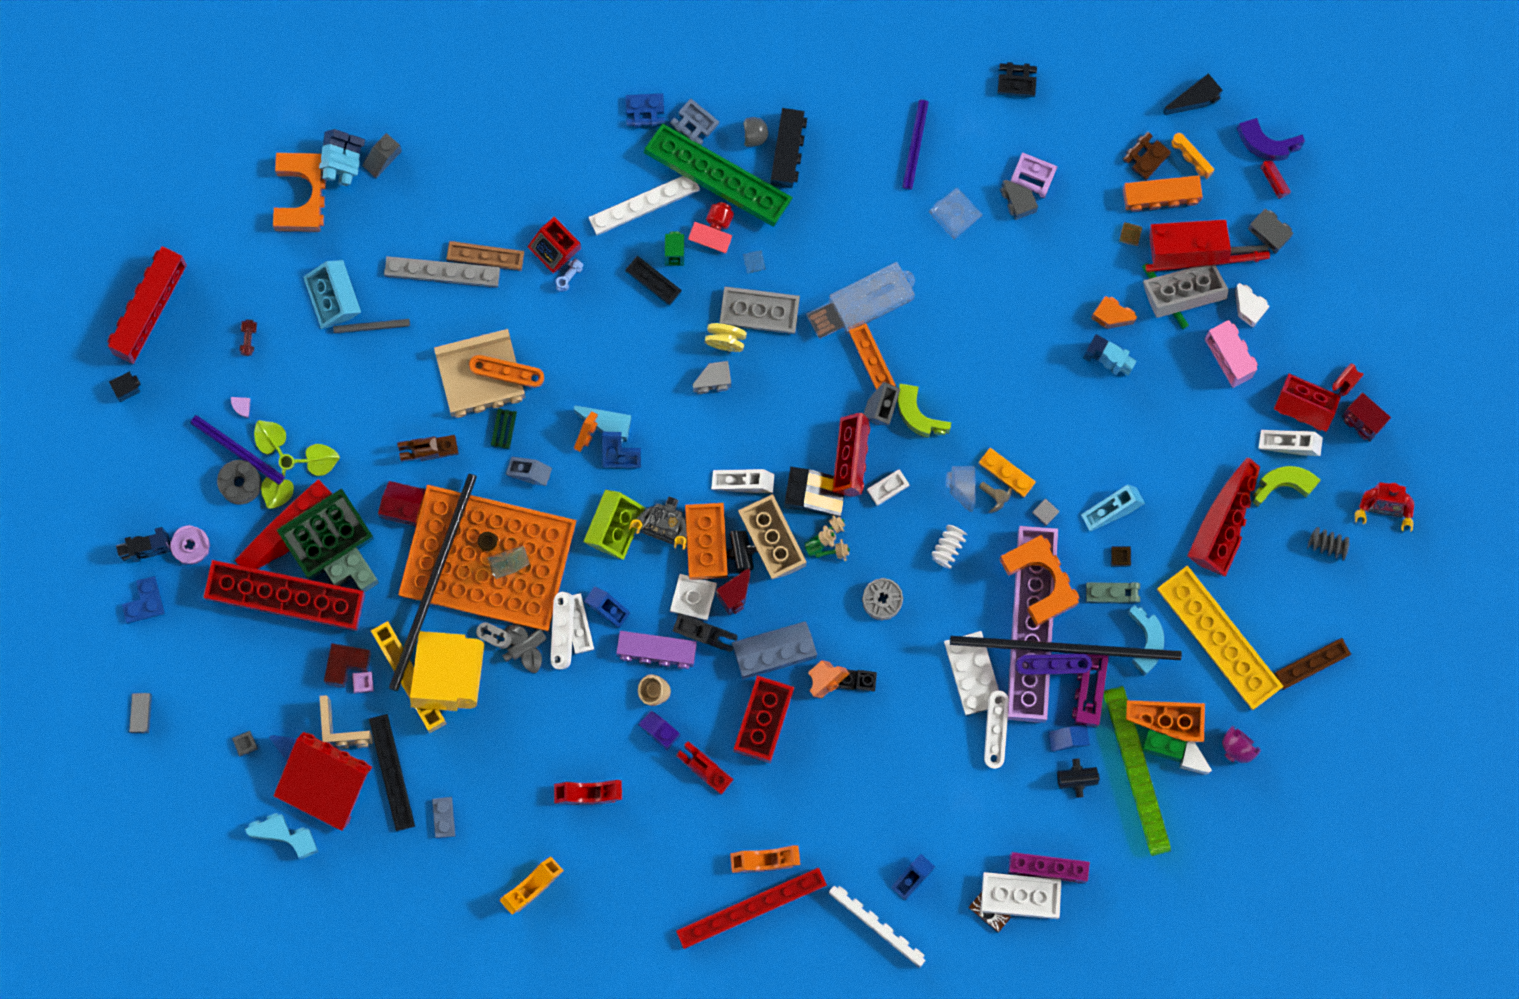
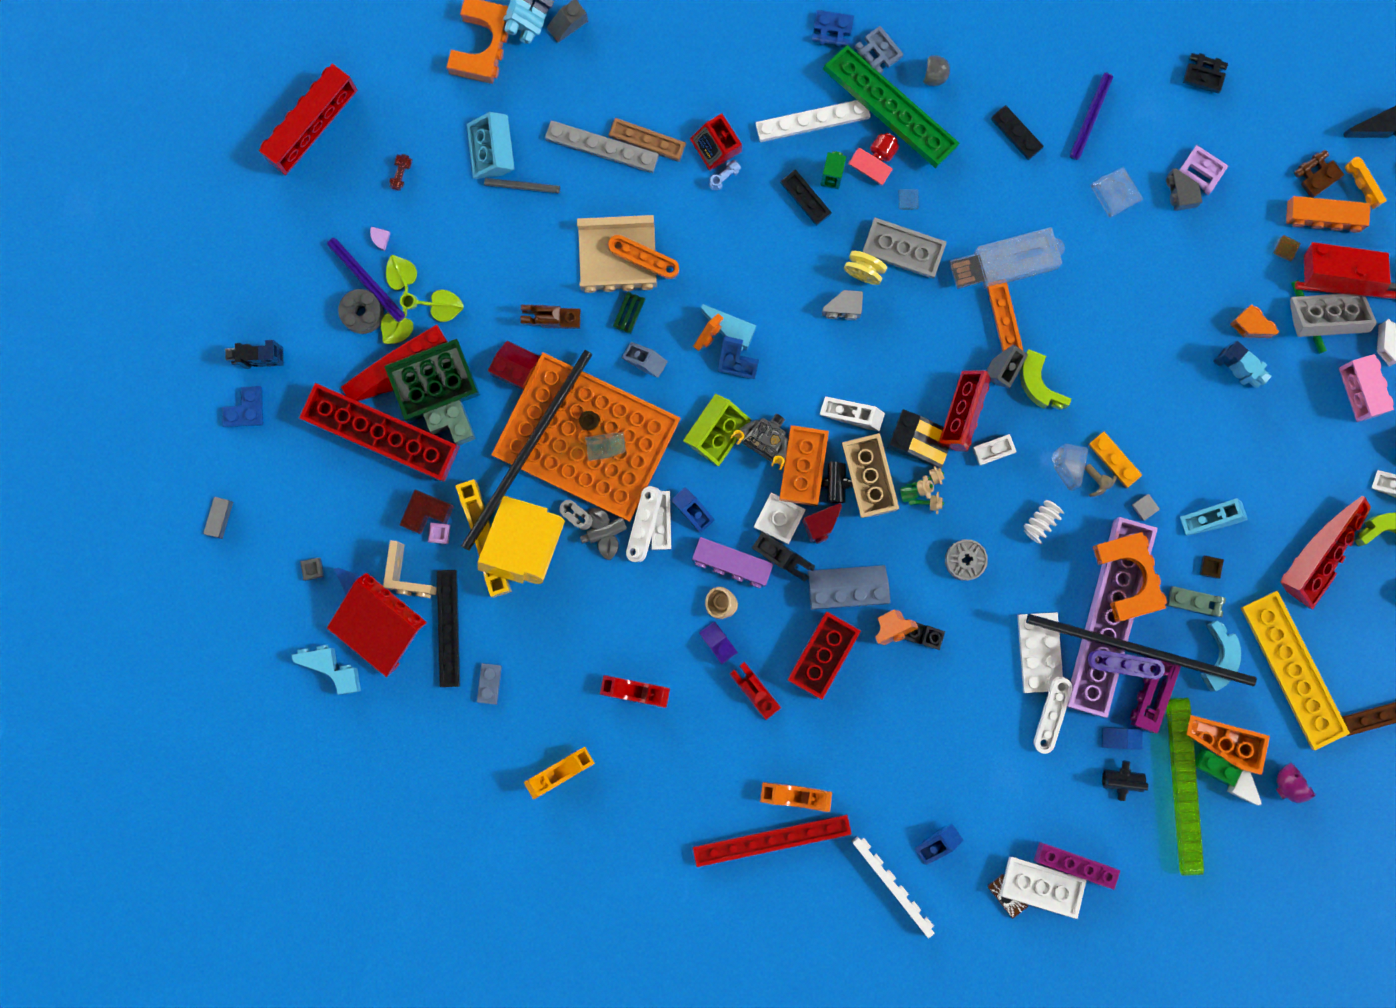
camera: 20 degrees right, 5 degrees up
black brick [109,371,141,402] -> none
lavender plate [170,525,210,565] -> none
black brick [771,108,807,188] -> none
none -> black plate [991,105,1044,160]

